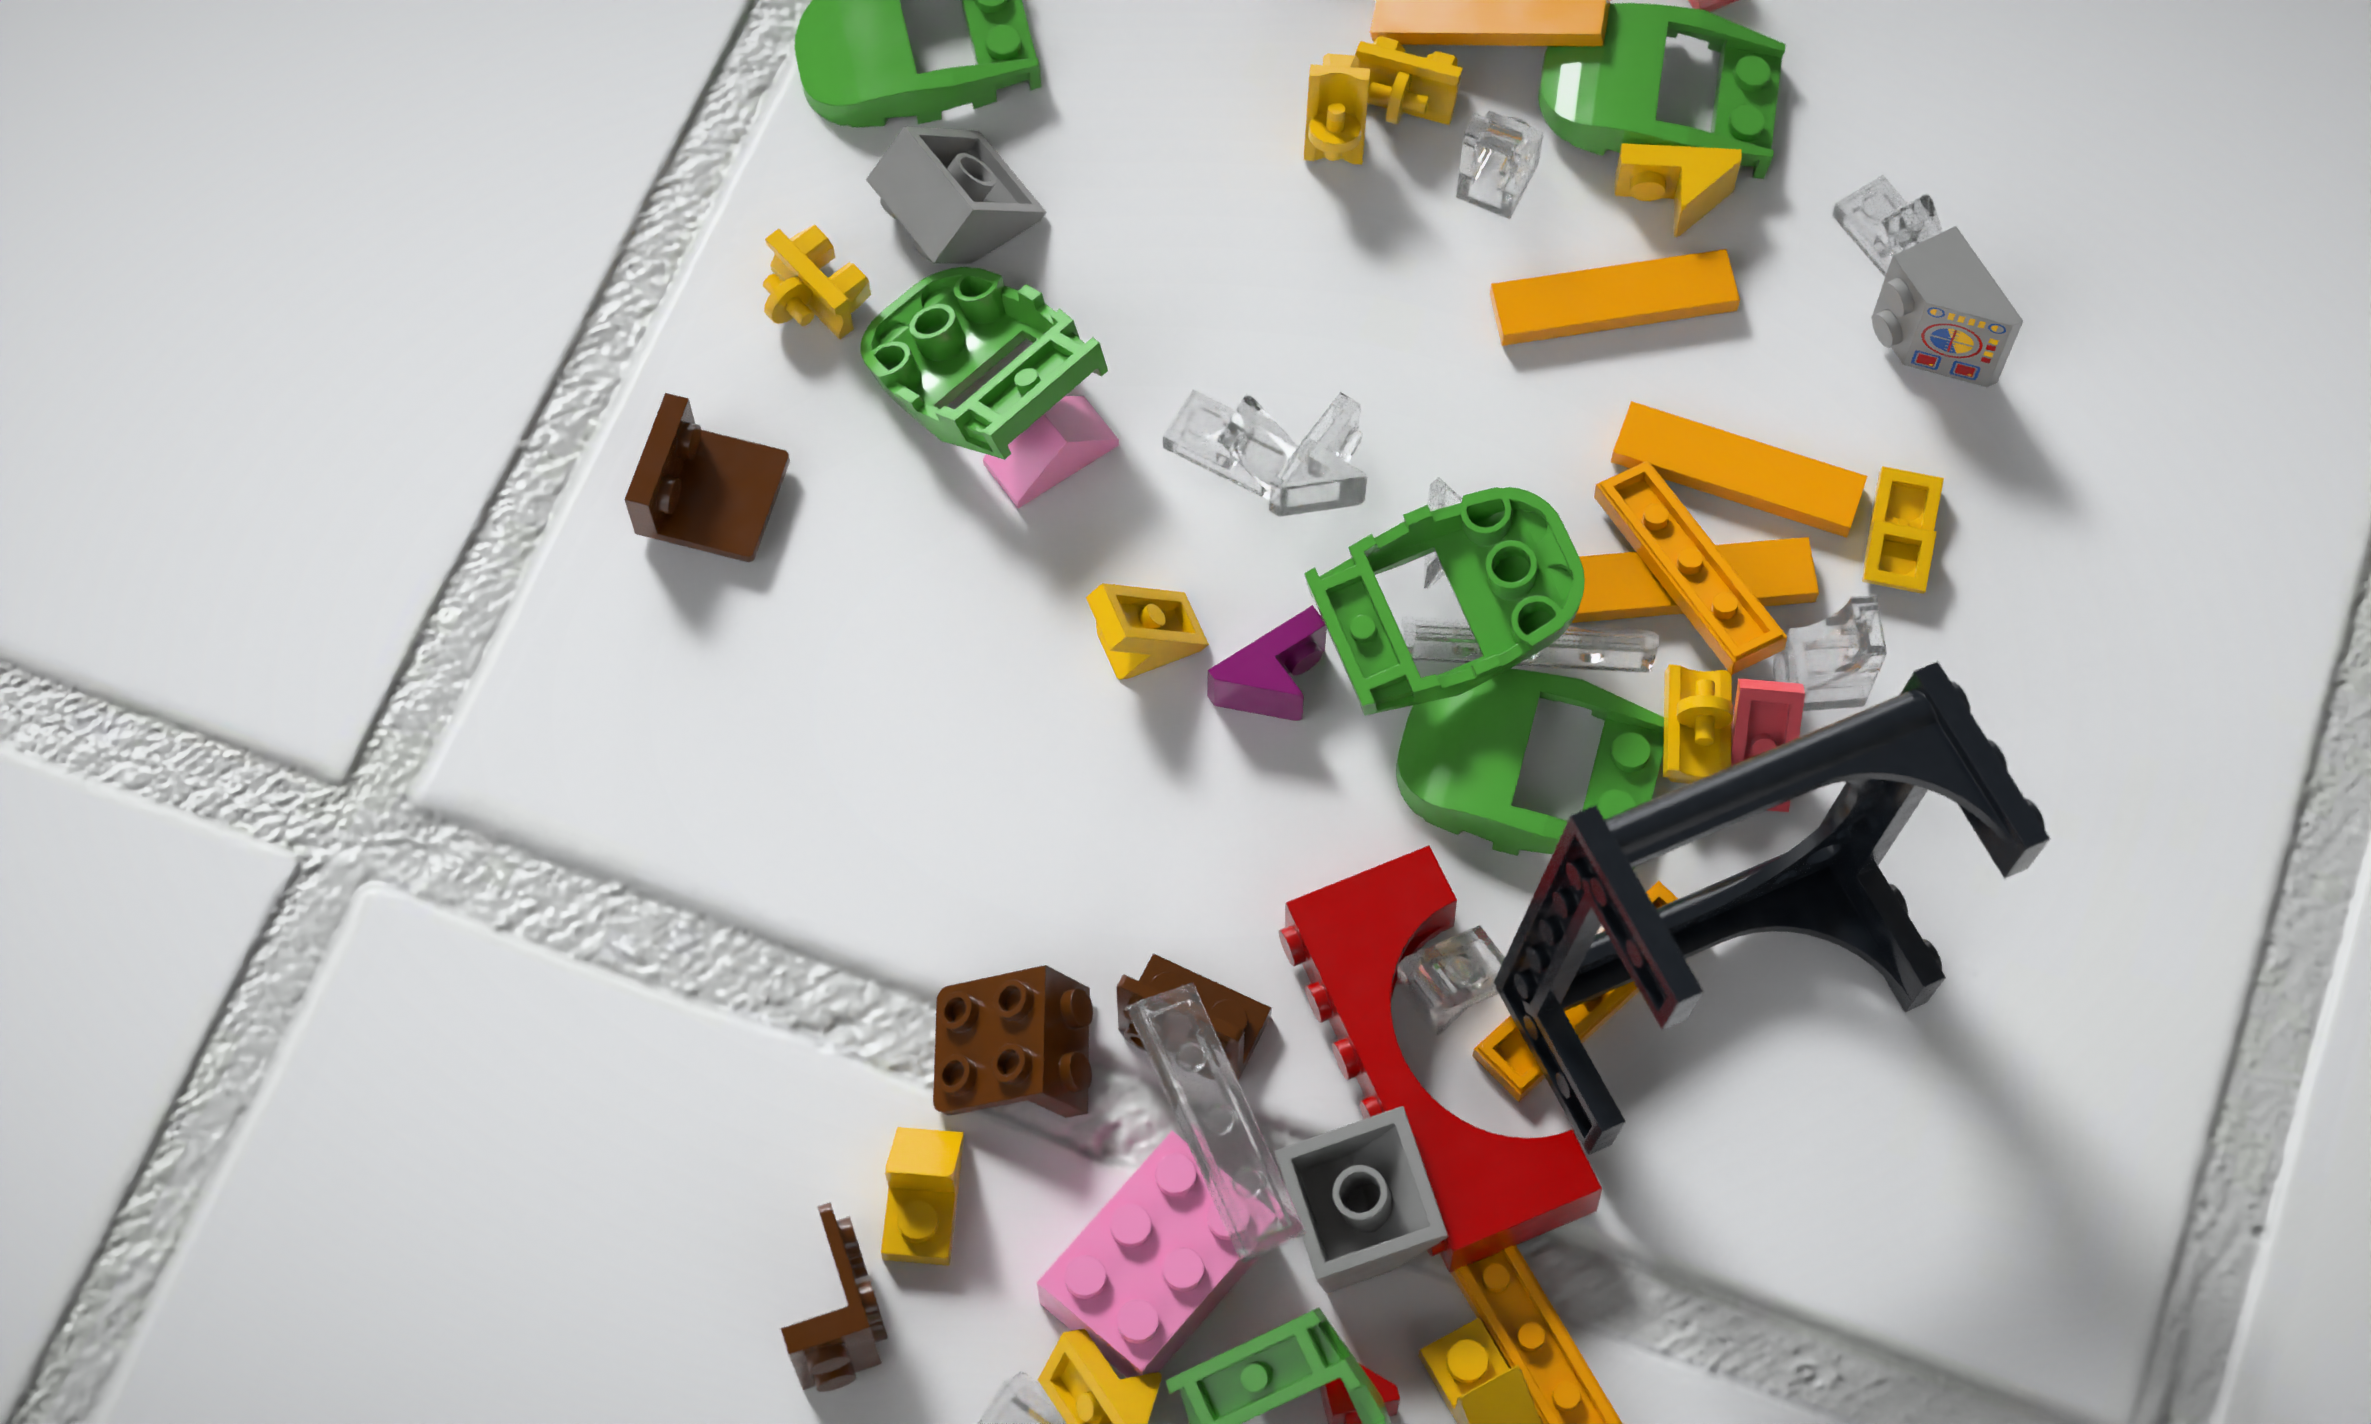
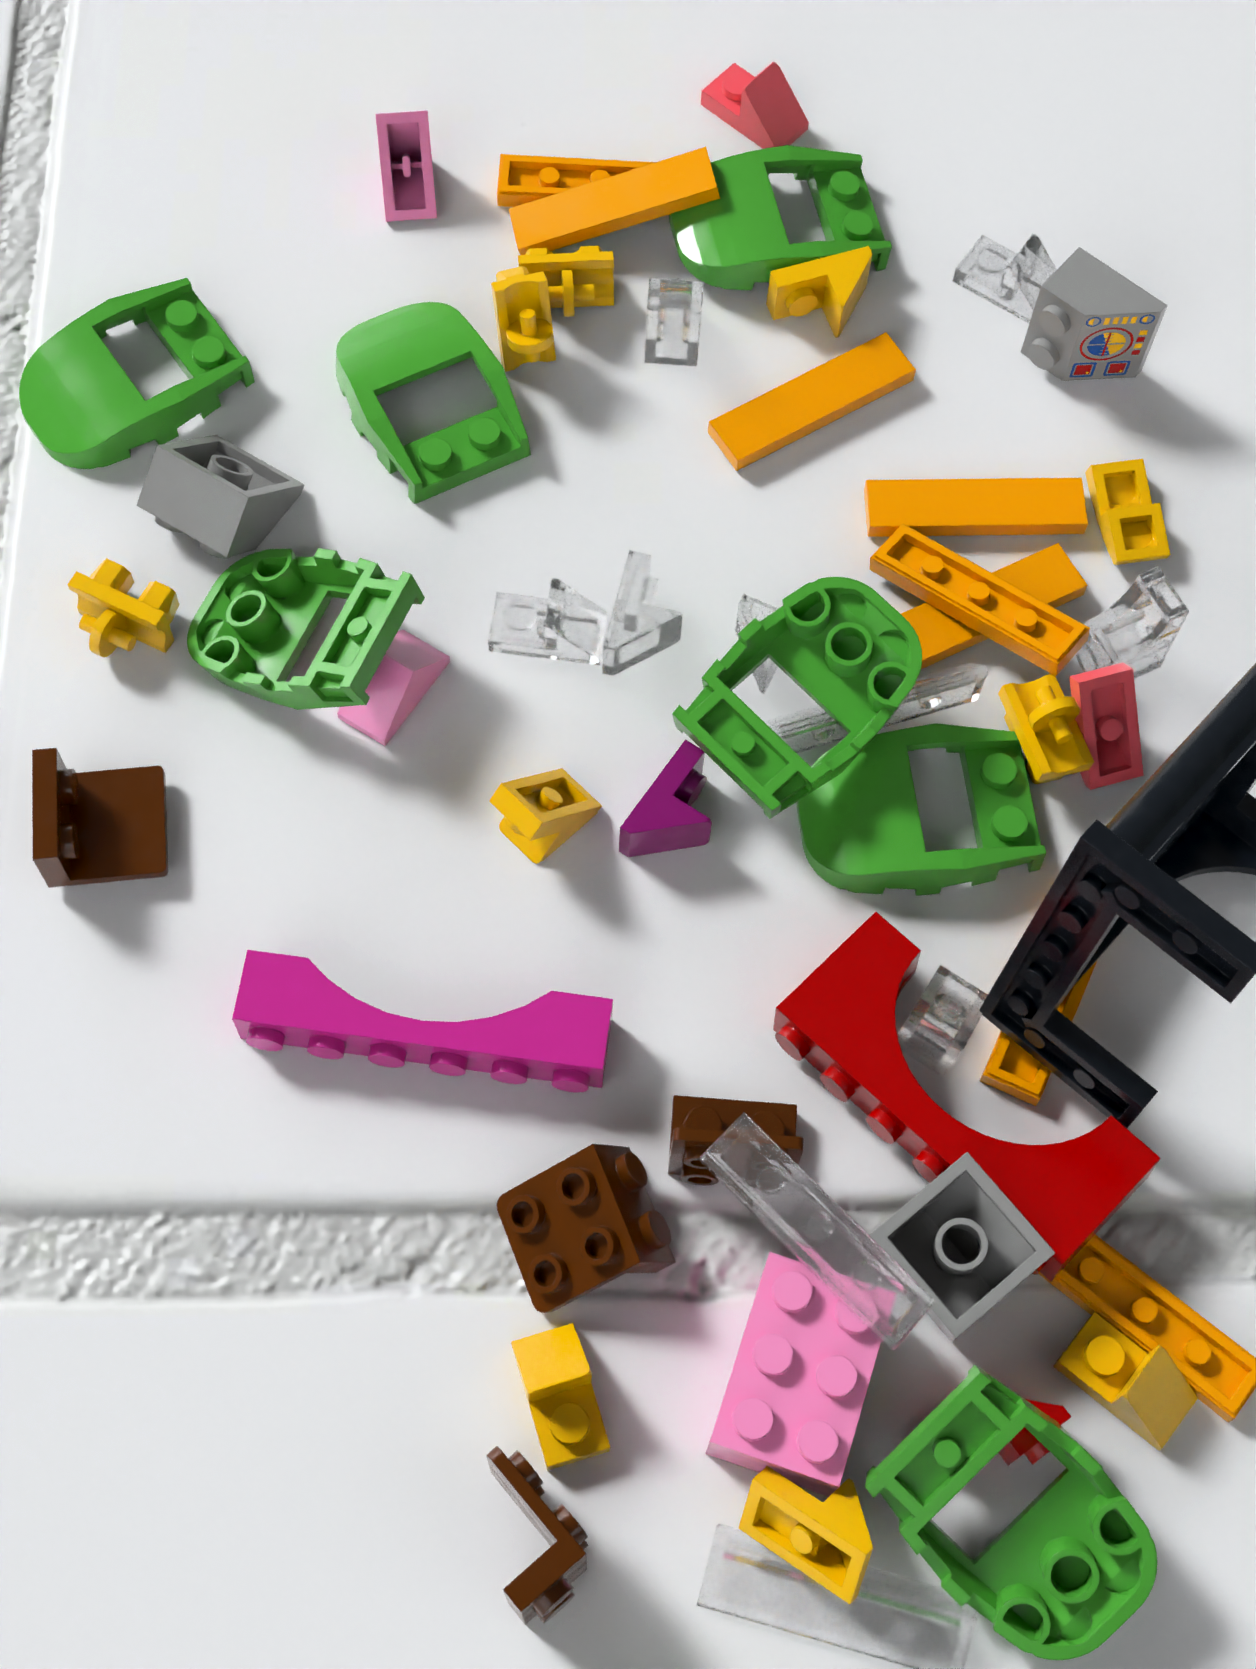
camera: 25 degrees left, 0 degrees up
none -> dark pink arch [232,950,613,1093]
none -> bright green slope [336,302,531,504]

